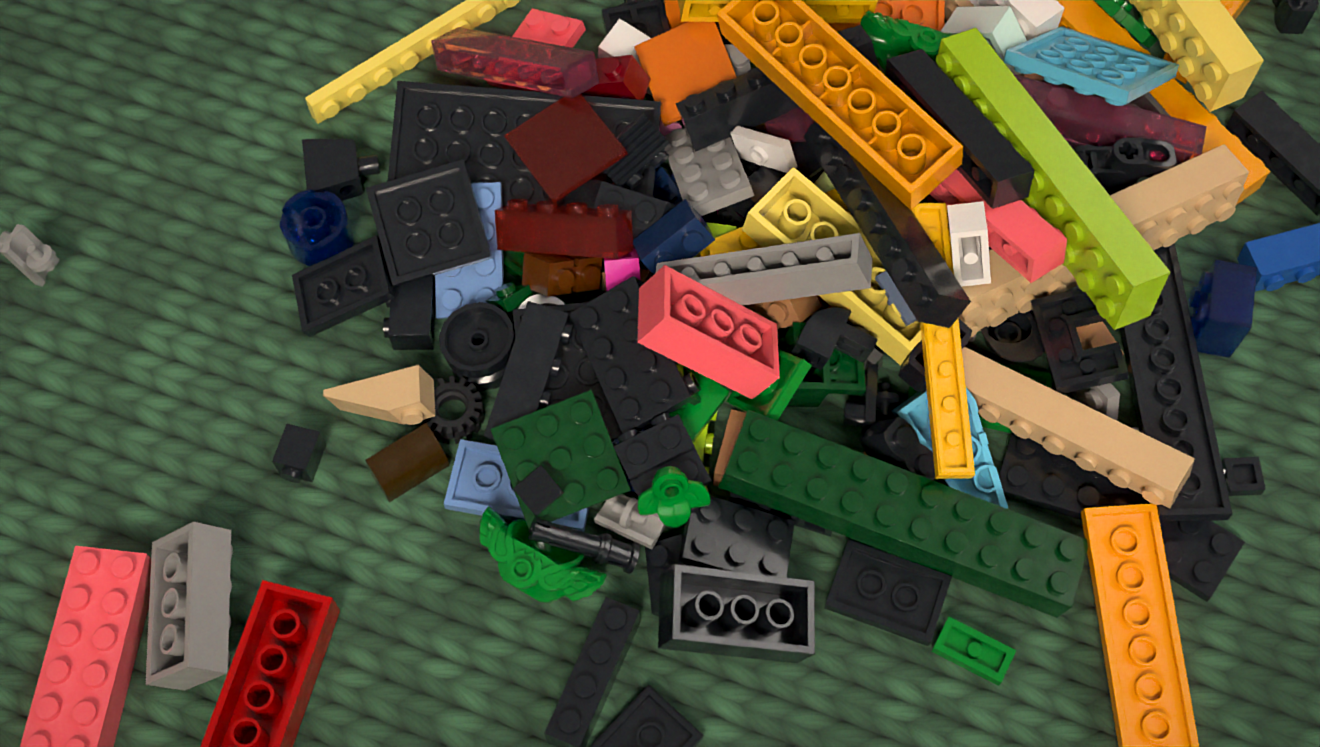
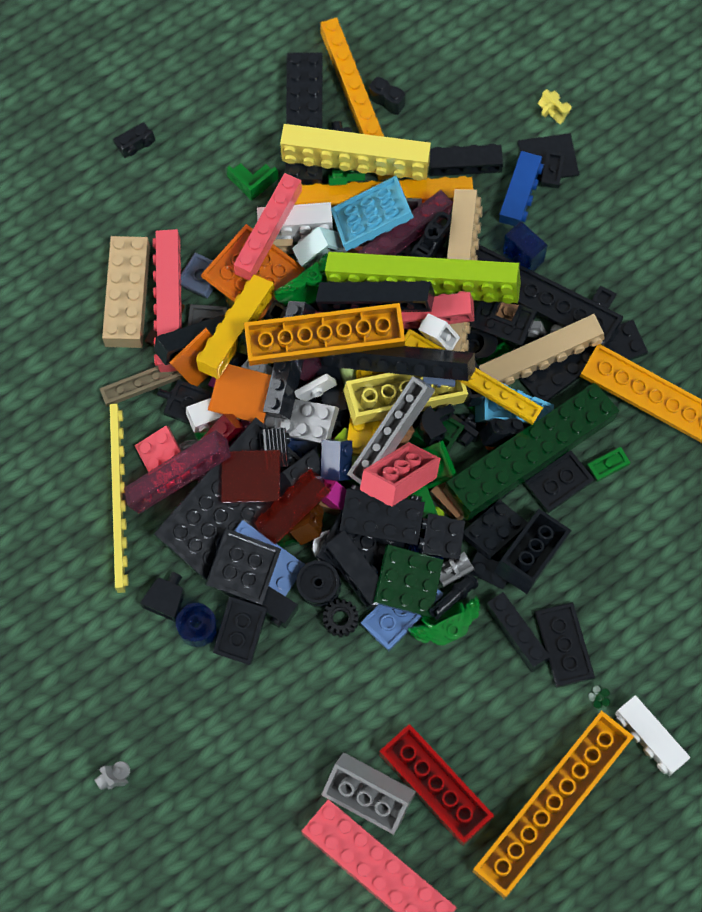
camera: 55 degrees left, 5 degrees up
black brick [272,423,326,483] -> none
tan slope [323,365,435,425] -> none
dark brown brick [365,423,450,502] -> none
dark green plate [485,282,533,313] -> none
black slope [513,466,564,517] -> none
green plate [637,466,710,528] -> none

